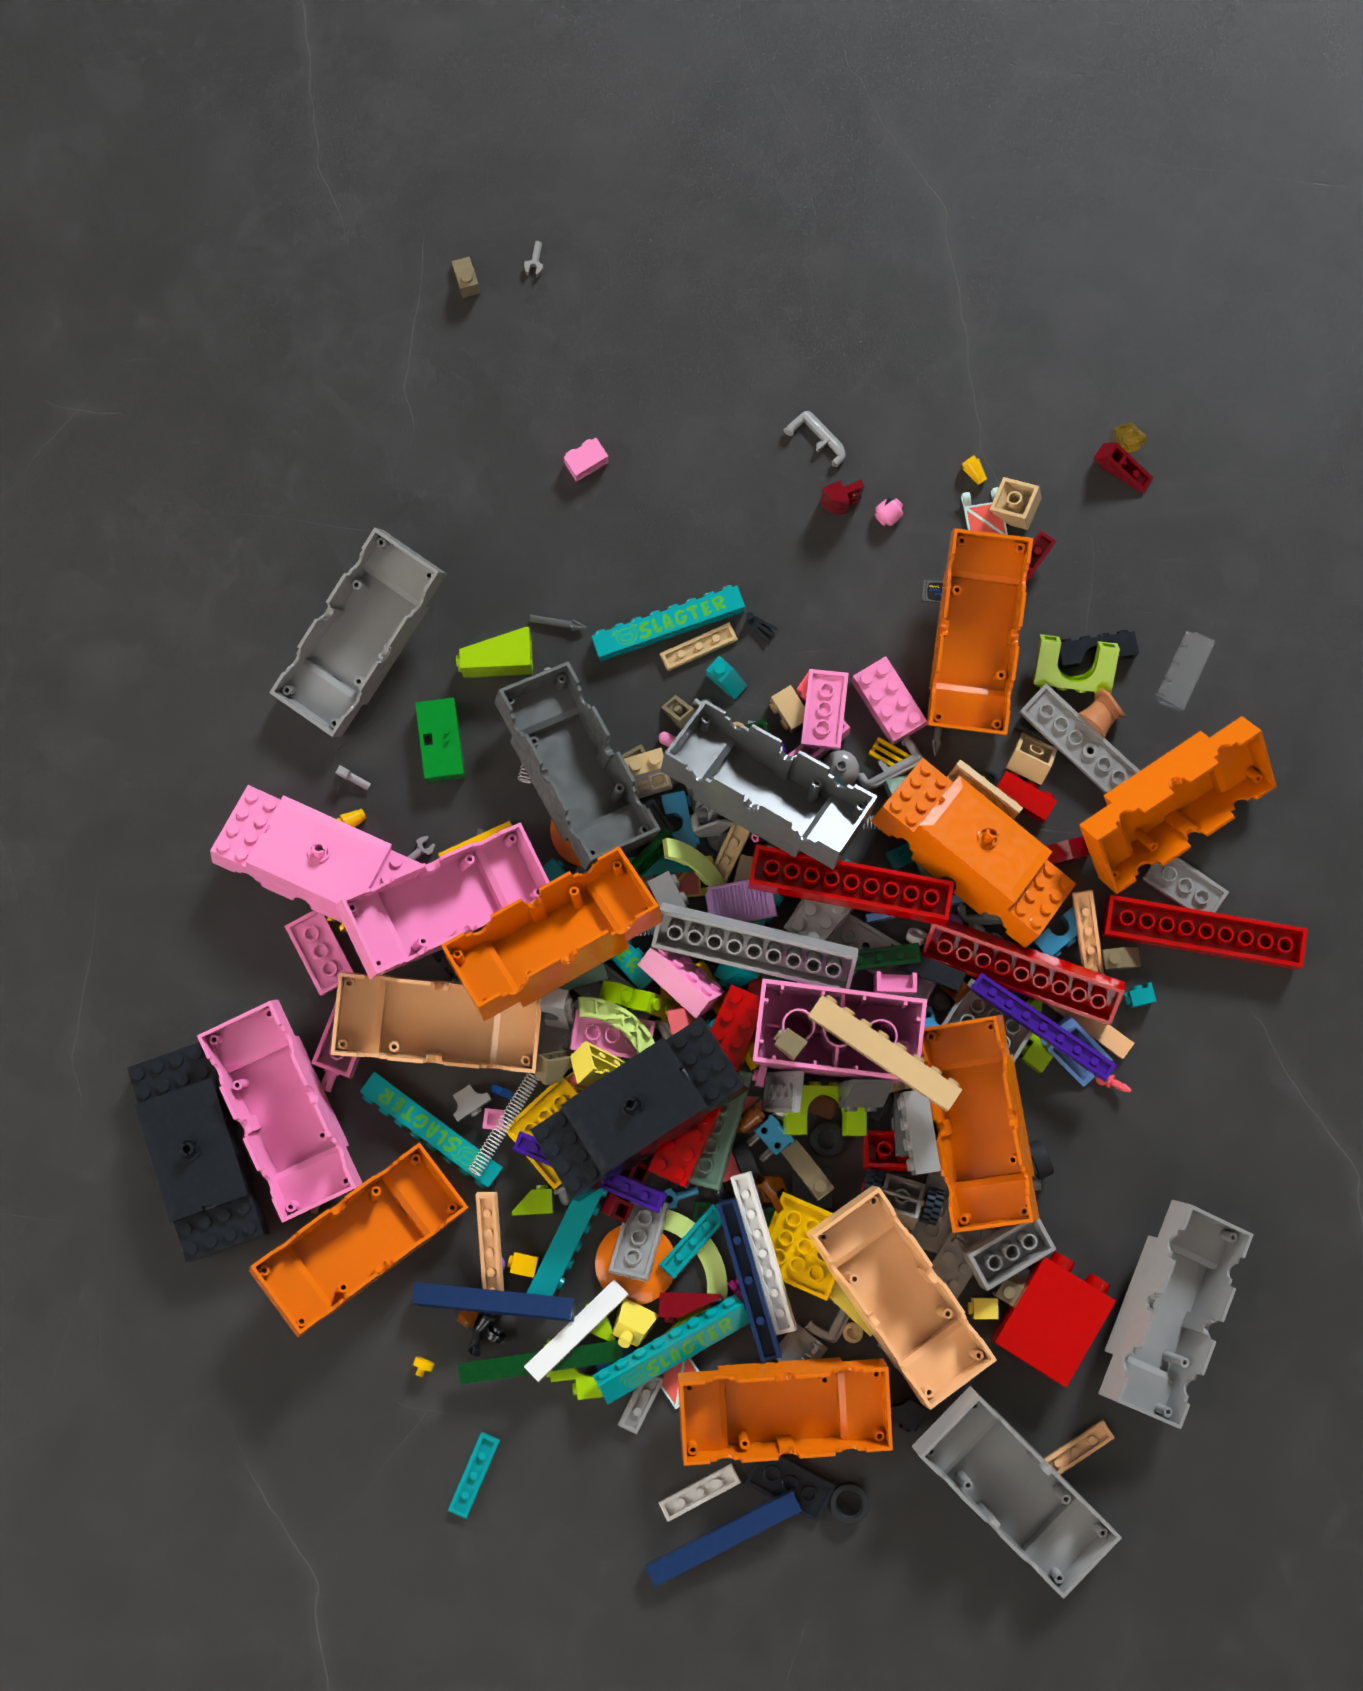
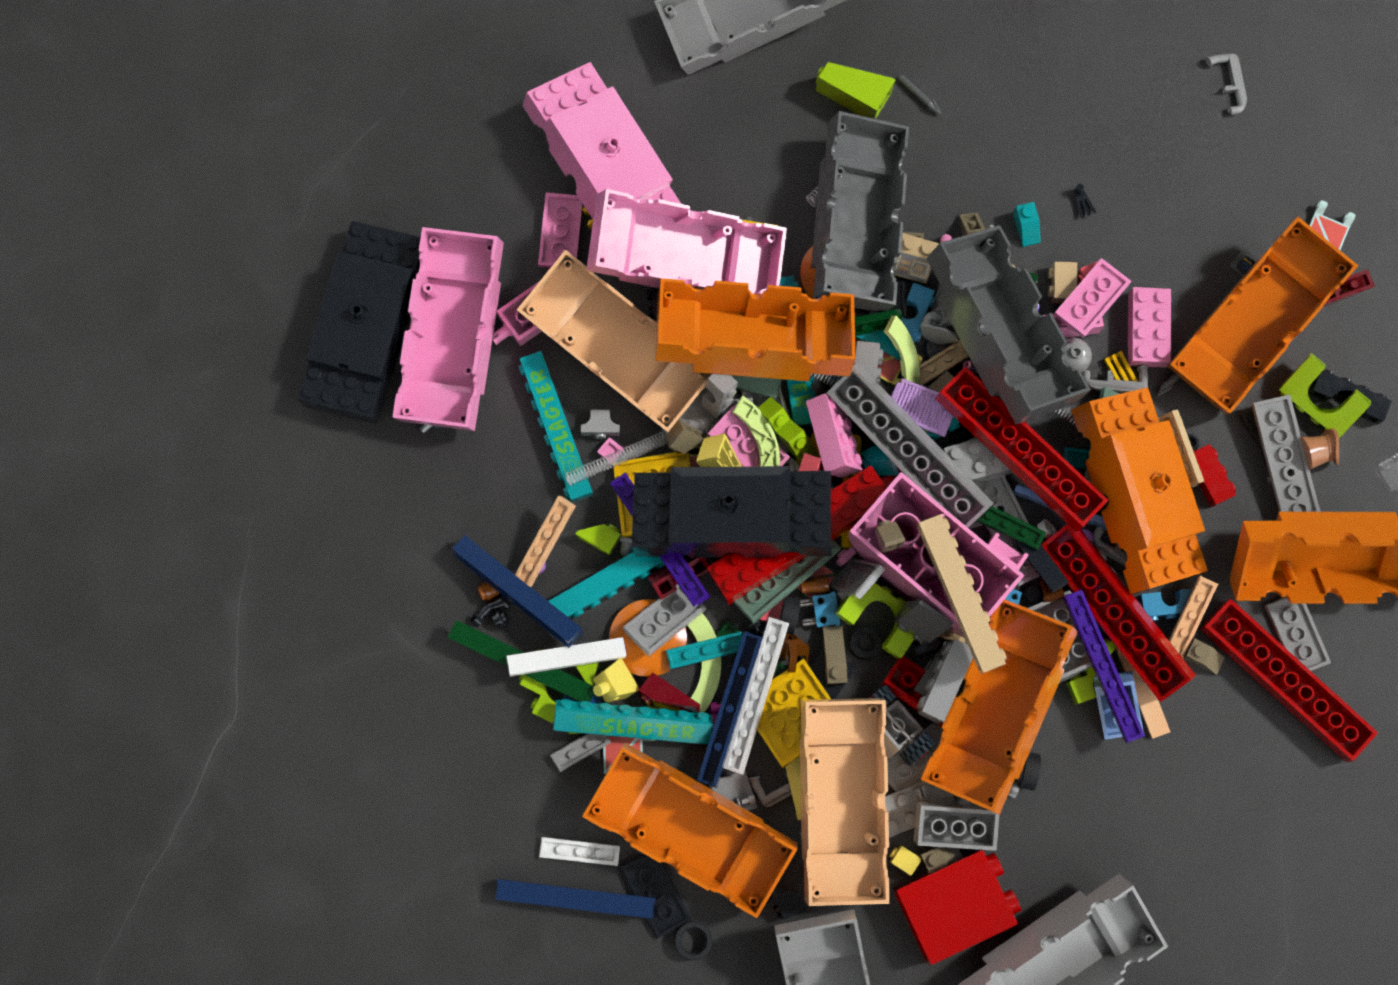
camera: 30 degrees right, 0 degrees up
orange piece [249,1142,468,1338] -> none
light grey bar [335,765,371,790] -> none
yellow cone [337,809,367,828] -> none
light grey bar [408,836,436,860] -> none
yellow tile [413,1356,435,1377] -> none
green brick [415,697,466,783] -> none
teal tile [448,1432,500,1519] -> none
blue tile [489,1084,517,1100] -> none
yellow brick [507,1252,539,1278] -> none
teal brick [592,585,745,662] -> none
tan tile [660,622,738,672] -> none
dark azure bar [664,1186,699,1209] -> none
reddish brown tile [807,1095,837,1120] -> none
dark red brick [820,480,864,514] -> none
tan tile [842,1322,863,1343] -> none
bright pink head [875,497,903,526] -> none
yellow cone [962,455,987,485] -> none
tan slope [989,477,1042,530] -> none
tan slope [1006,732,1057,785] -> none
dark red slope [1046,836,1090,865] -> none
coral bar [1095,1075,1131,1093] -> none
teal brick [1123,982,1157,1008] -> none

